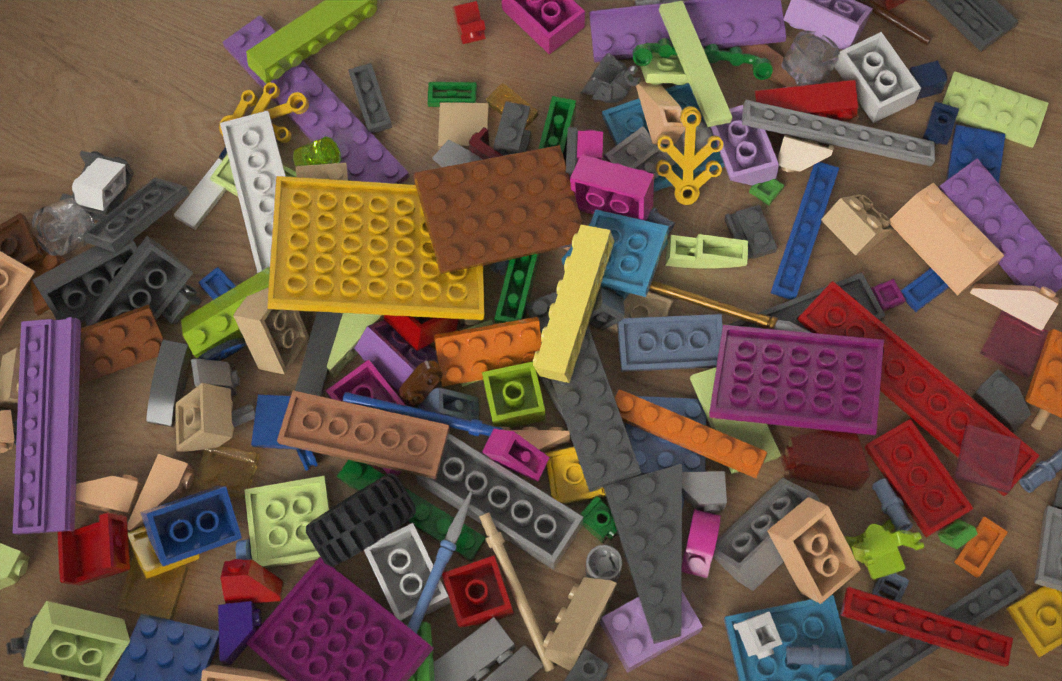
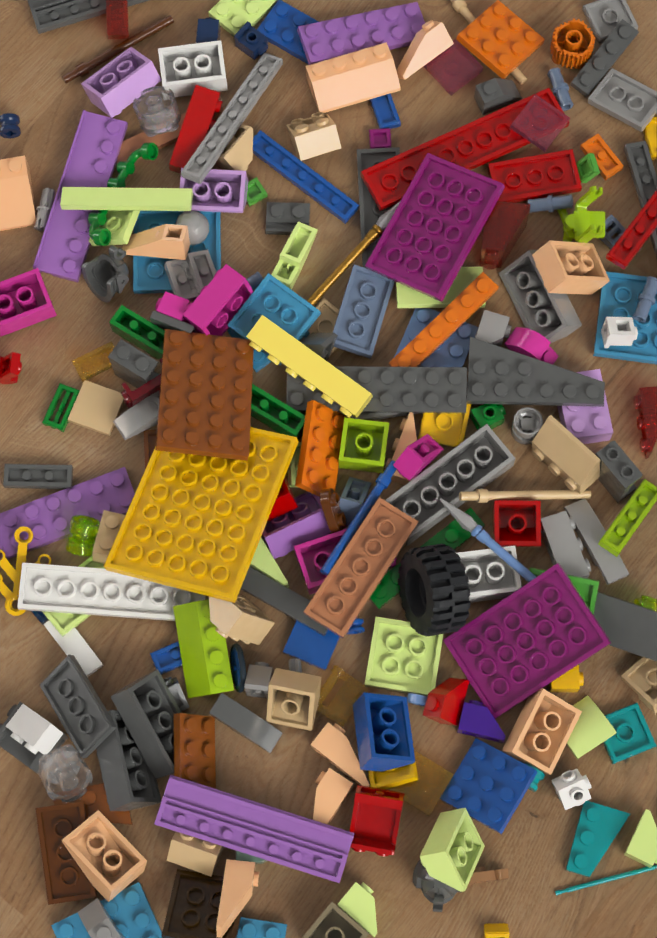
camera: 70 degrees left, 5 degrees up
yellow plant [656,106,723,205] -> none

